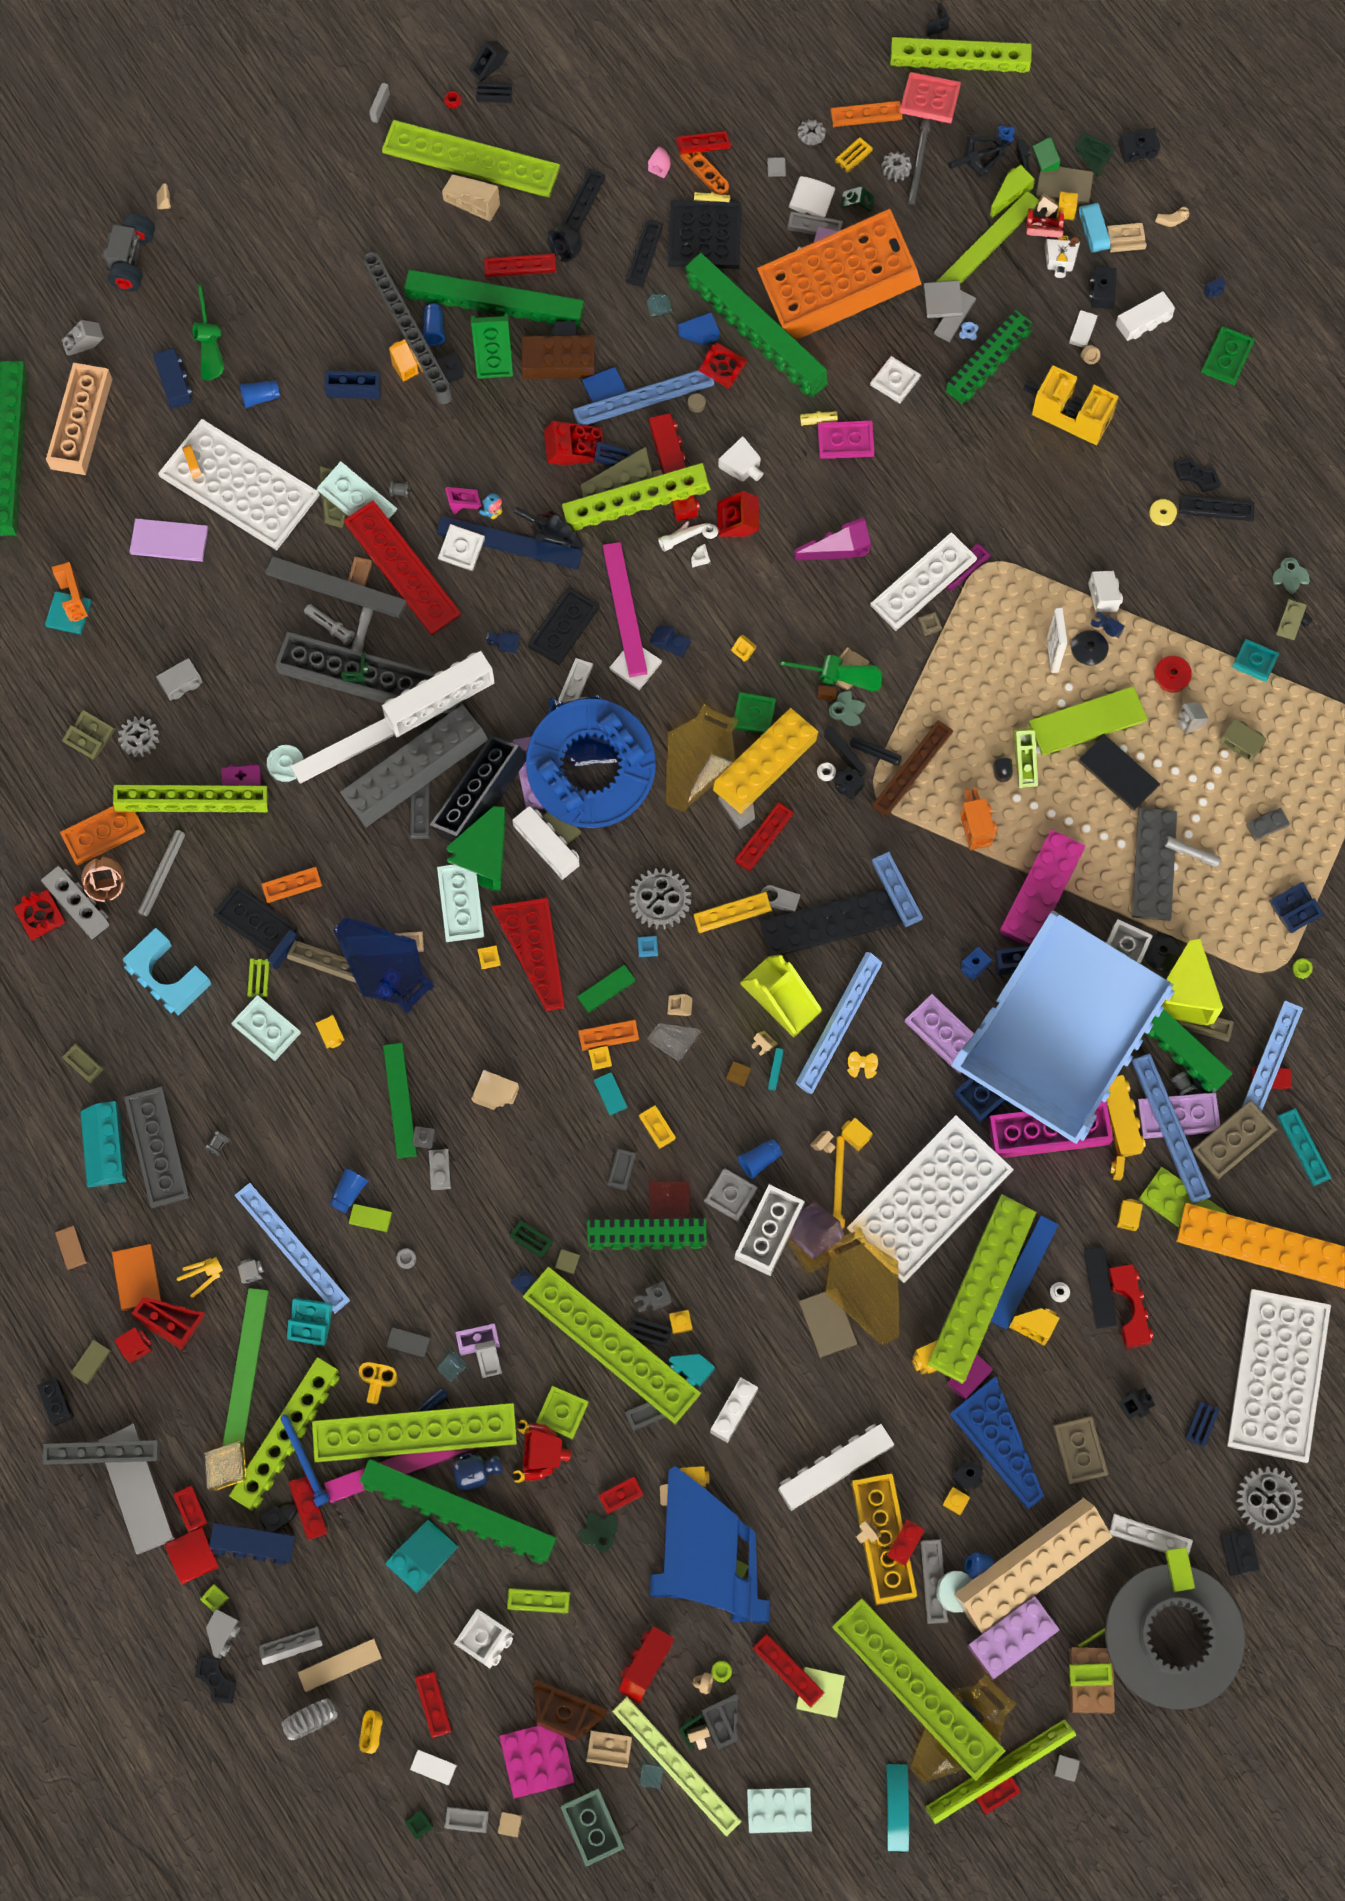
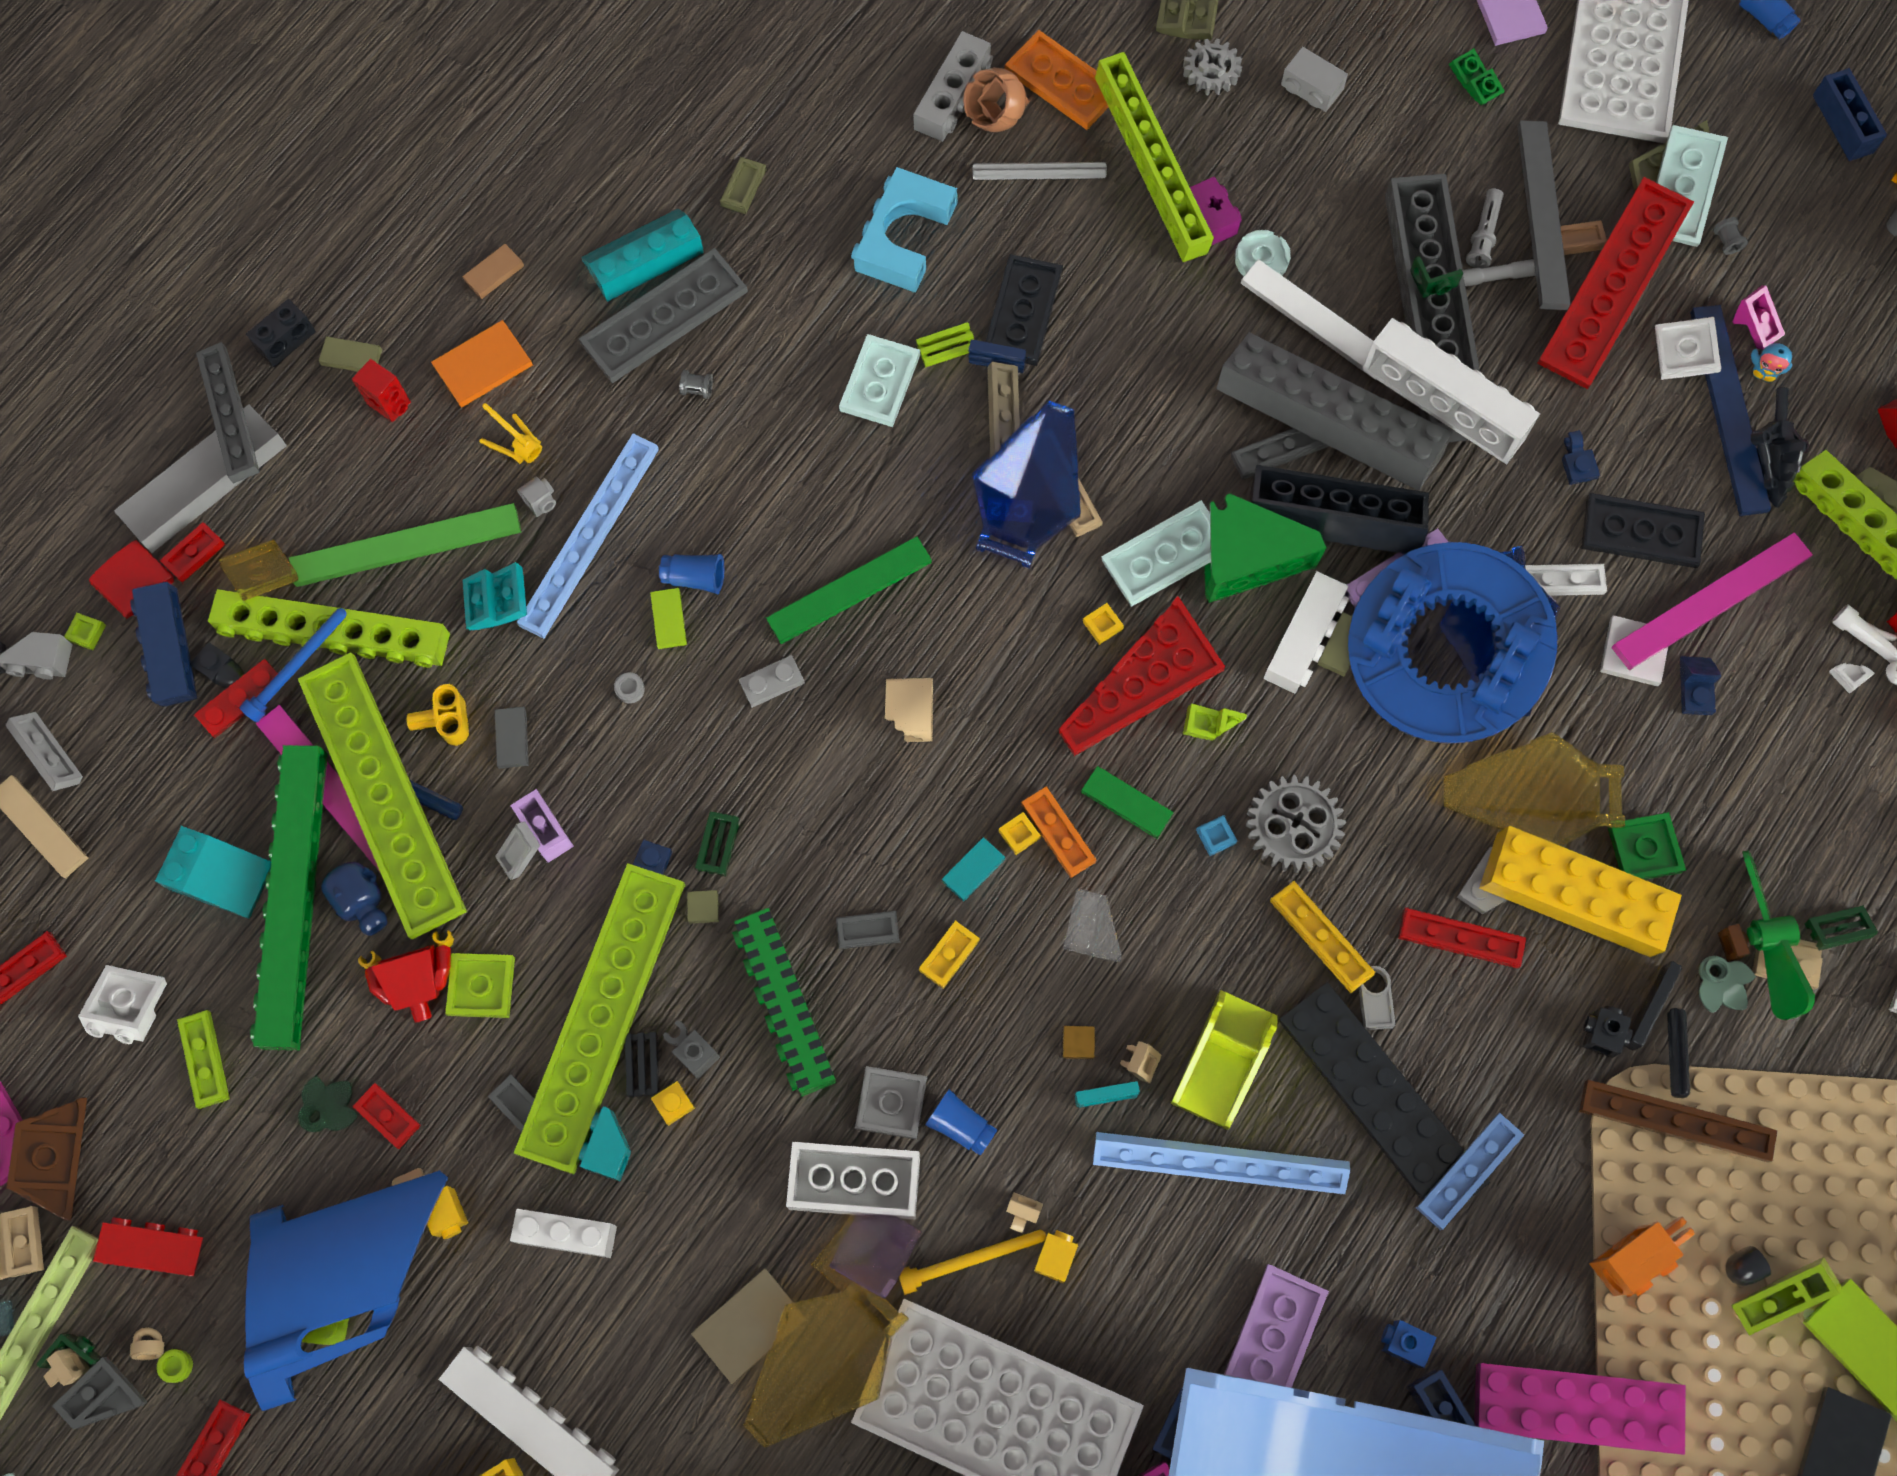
camera: 70 degrees right, 0 degrees up
red piece [13,889,66,941] -> none
red wedge [132,1297,205,1350] -> none
orange plate [262,867,322,903] -> none
yellow brick [316,1015,344,1048] -> none
flat silver bracket [413,1126,437,1149] -> none
clear light blue slope [437,1352,468,1383] -> none
clear red plate [649,1182,689,1219] -> none
tan slope [667,994,692,1016] -> none
yellow plate [731,635,757,662] -> none
white plate [817,763,836,781] -> none
yellow piece [847,1051,878,1079] -> none
none -> lime slope [1183,704,1247,740]
none -> green slope [1449,48,1505,106]
none -> dark green tile [1805,905,1878,951]

